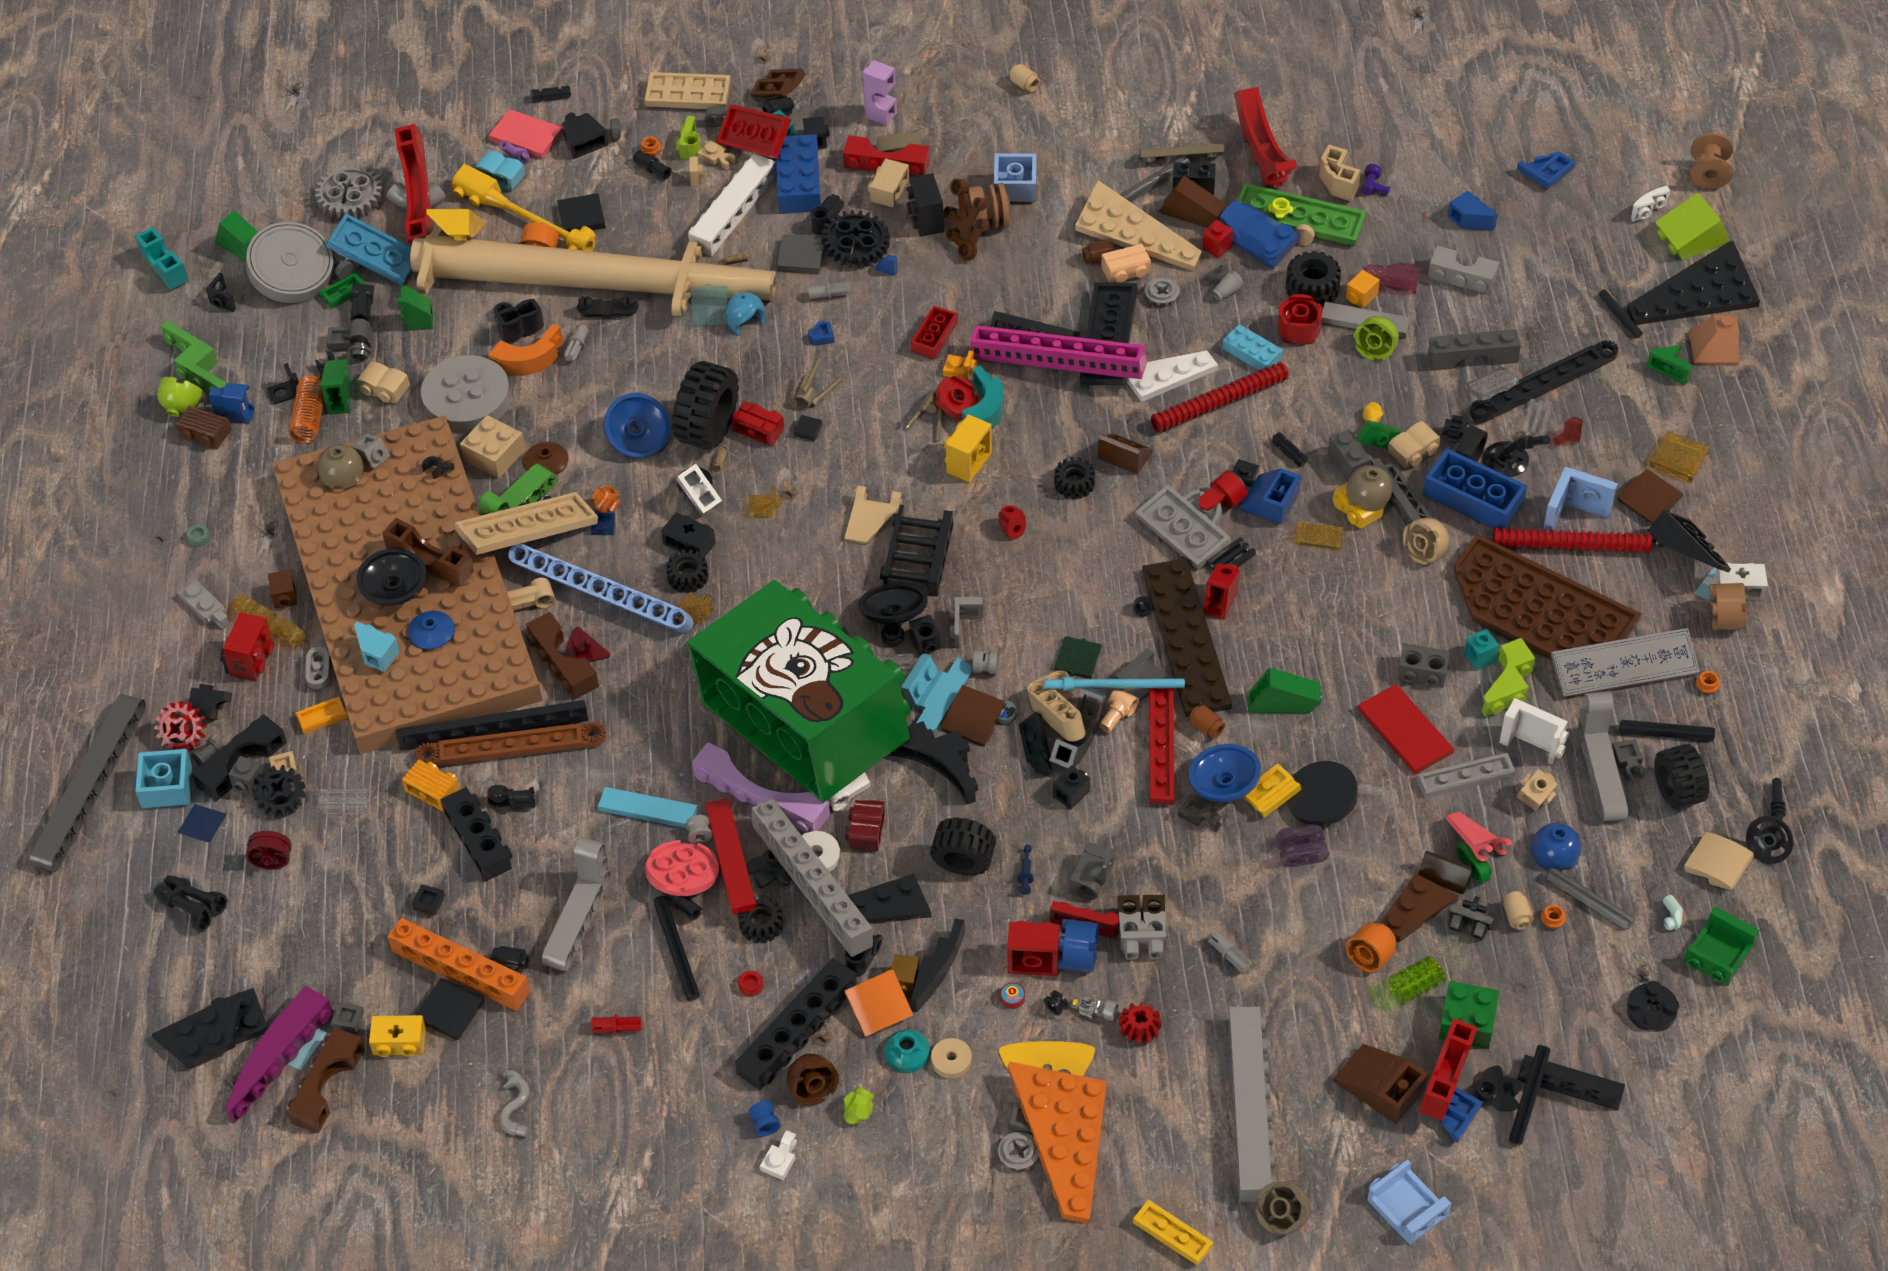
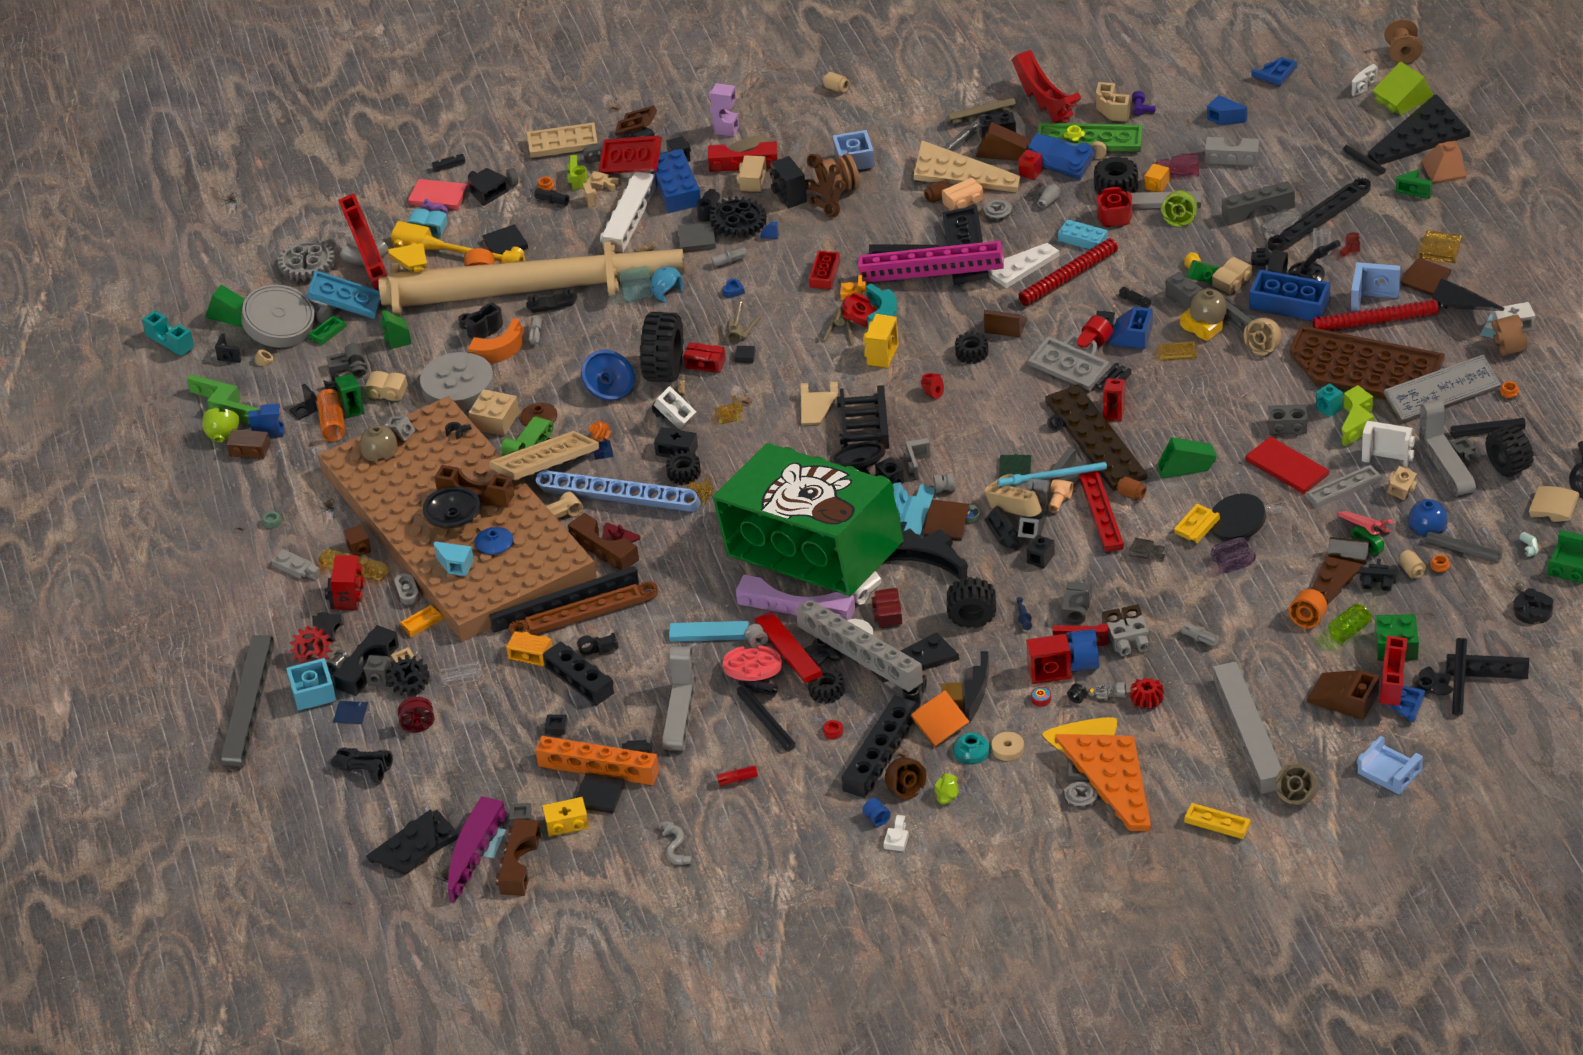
camera: 10 degrees left, 10 degrees down
black piece [350,283,374,322] -> none
blue dish [1189,744,1261,802] -> none
none -> tan piece [254,350,274,367]

